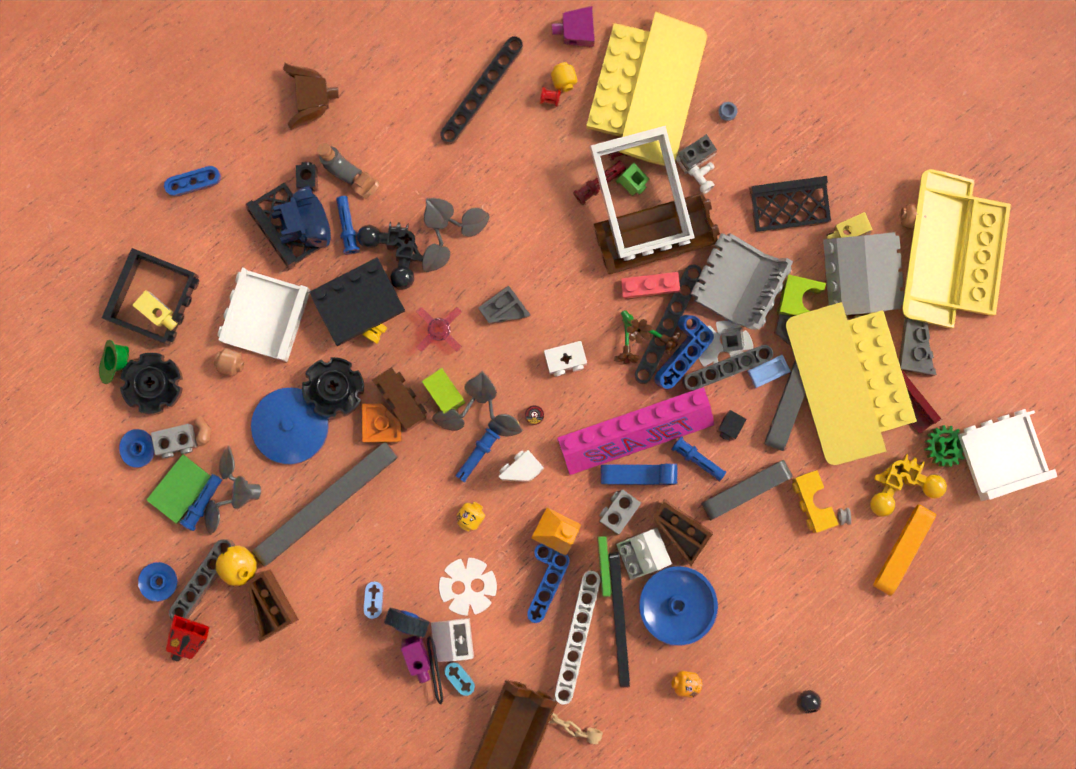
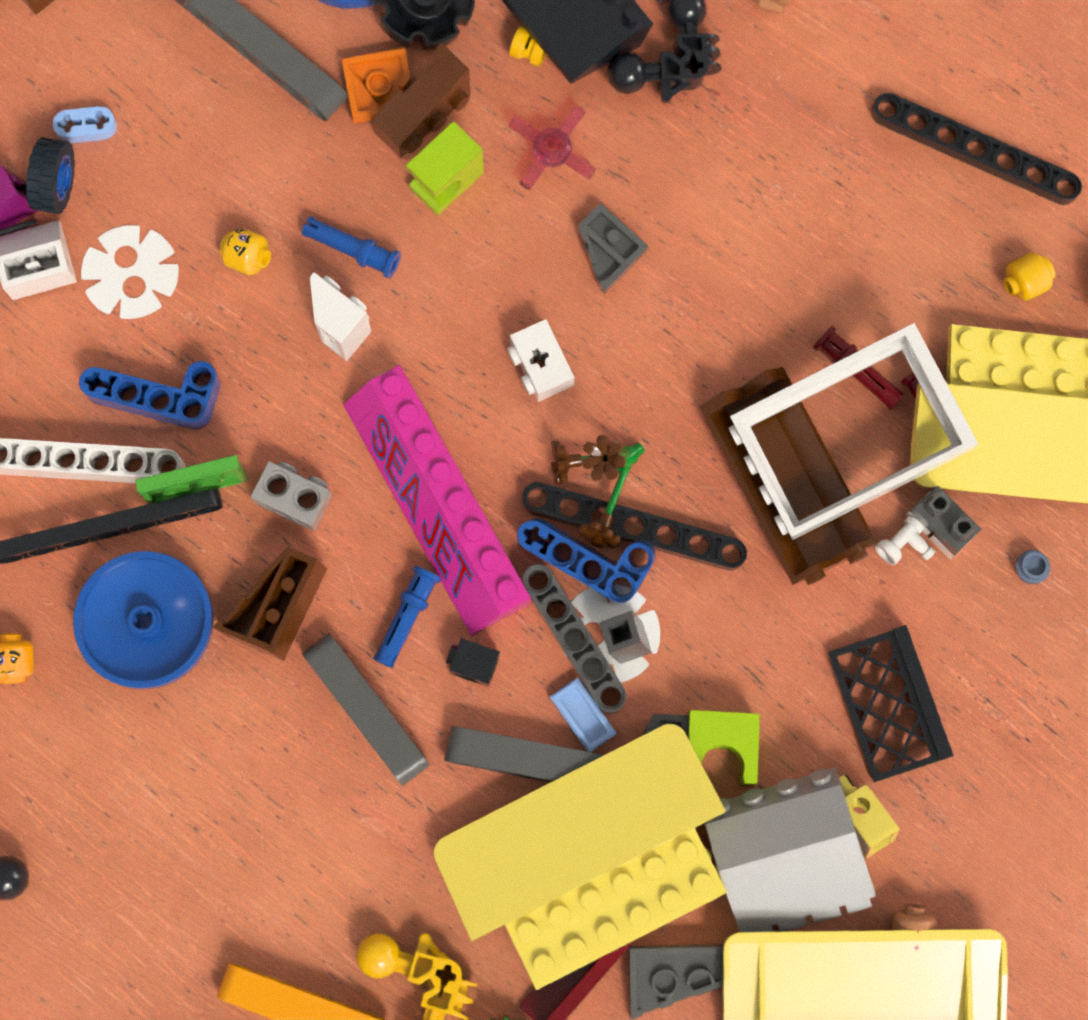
camera: 75 degrees right, 5 degrees down
dark grey plant [422,198,489,272] -> none
dark grey plant [432,371,523,436] -> none
tile [525,405,544,425] -> none
light orange slope [531,507,581,556] -> none
red bush [540,87,561,107] -> none
blue beam [601,464,678,485] -> none
bright green brick [616,163,649,196] -> none
white slope [616,528,672,580] -> none
coral plate [621,272,680,299] -> none
light grey hinge [691,233,793,330] -> none
yellow arch [792,470,839,533] -> none
light grey bush [838,508,851,525] -> none

